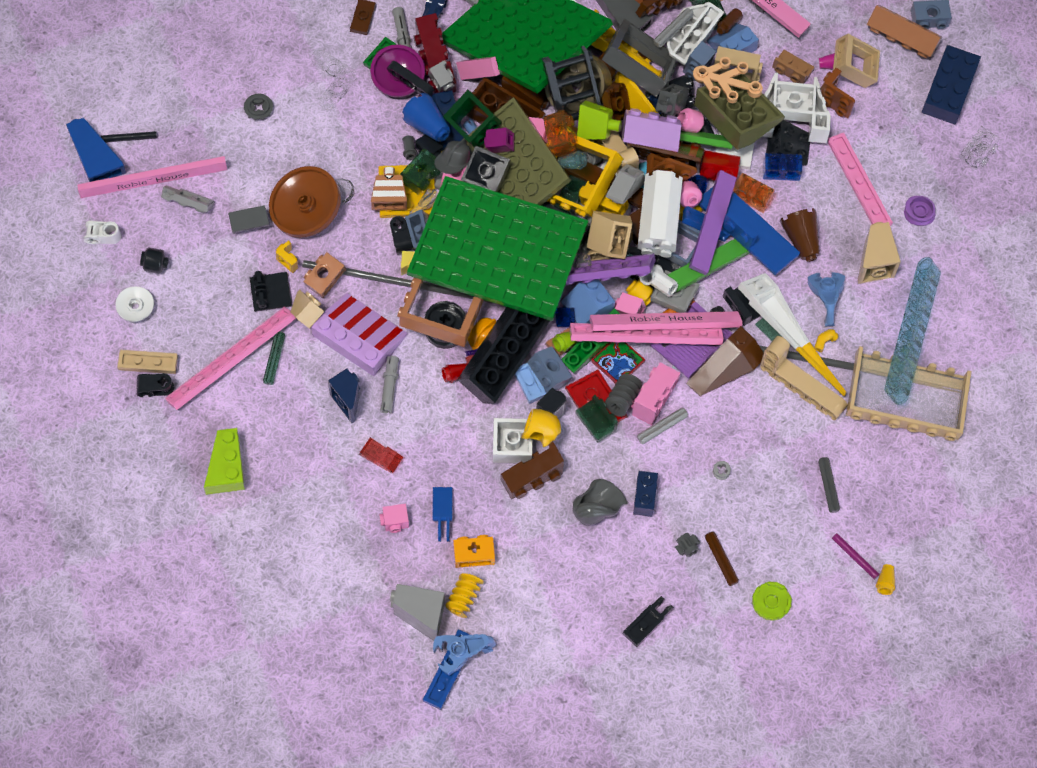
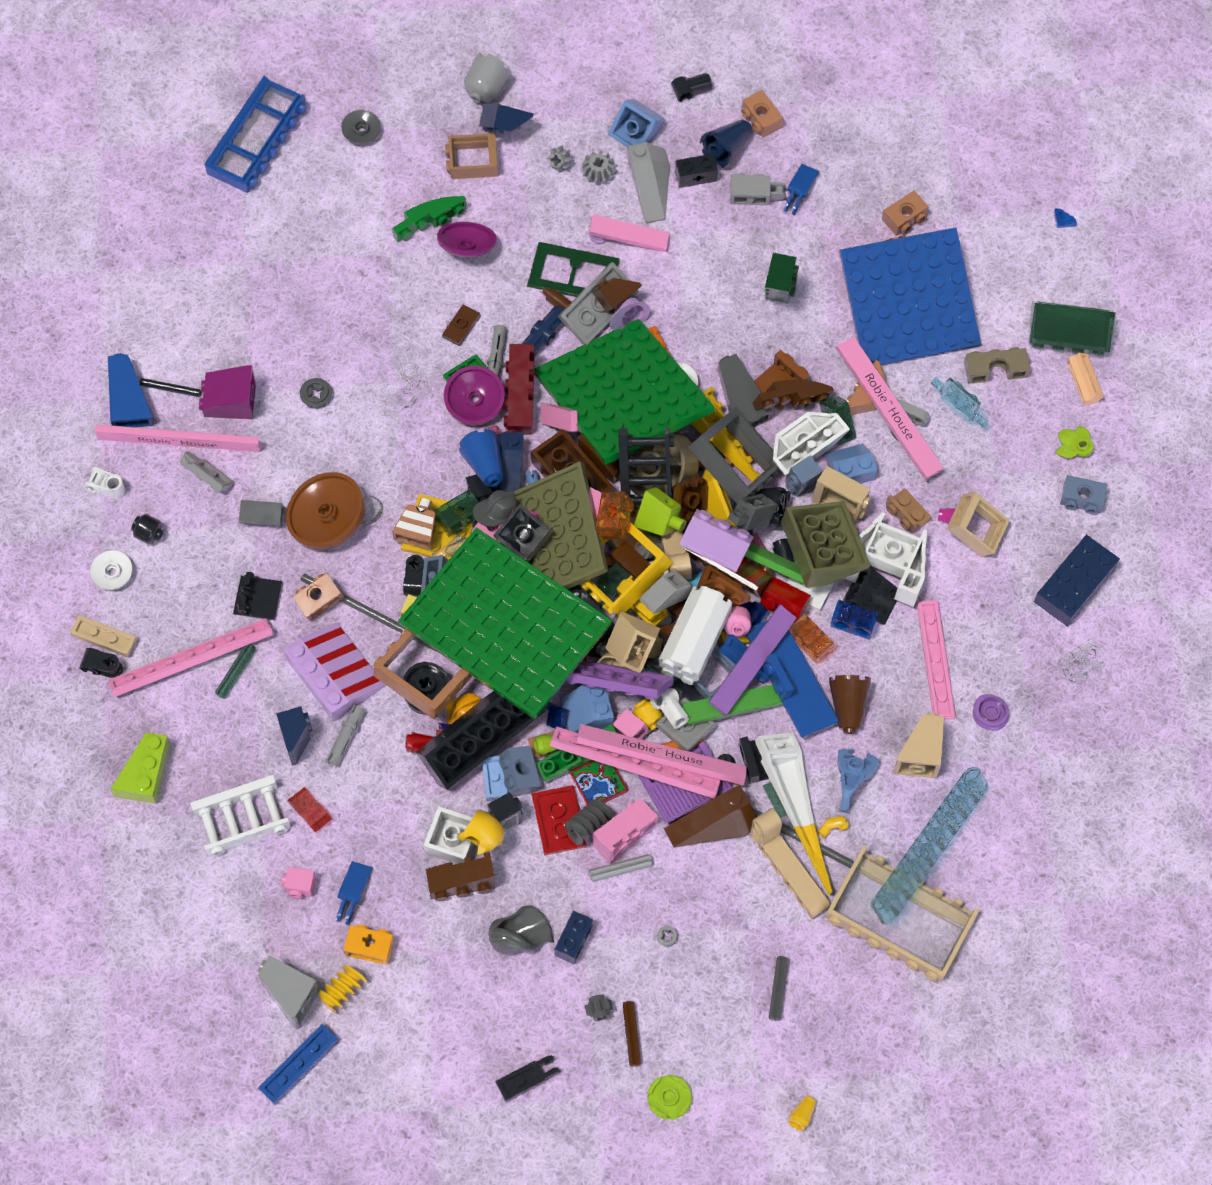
camera: 20 degrees right, 0 degrees up
yellow bracket [276,240,298,273] -> none
tan slope [291,289,324,329] -> none
black beam [387,61,435,96] -> none
dark grey pin [402,135,418,160] -> none
light grey brick [428,60,454,93] -> none
medium blue animal [433,634,496,675] -> none
dark green window [443,89,502,147] -> none
magenta brick [484,128,514,153] -> none
clear light blue cone [558,151,587,169] -> none
clear tile [573,253,592,268] -> none
clear green bracket [575,395,618,443] -> none
light grey axle [654,8,693,48] -> none
bright pink head [677,108,704,133] -> none
light nougat plant [693,57,763,104] -> none
reddish brown cylinder [717,8,743,34] -> none
dark orange bracket [820,68,855,119] -> none
magenta bar [832,533,880,580] -> none
nougat brick [867,5,942,58] -> none
none -> white fence [190,775,290,856]
none -> magenta slope [199,365,256,419]

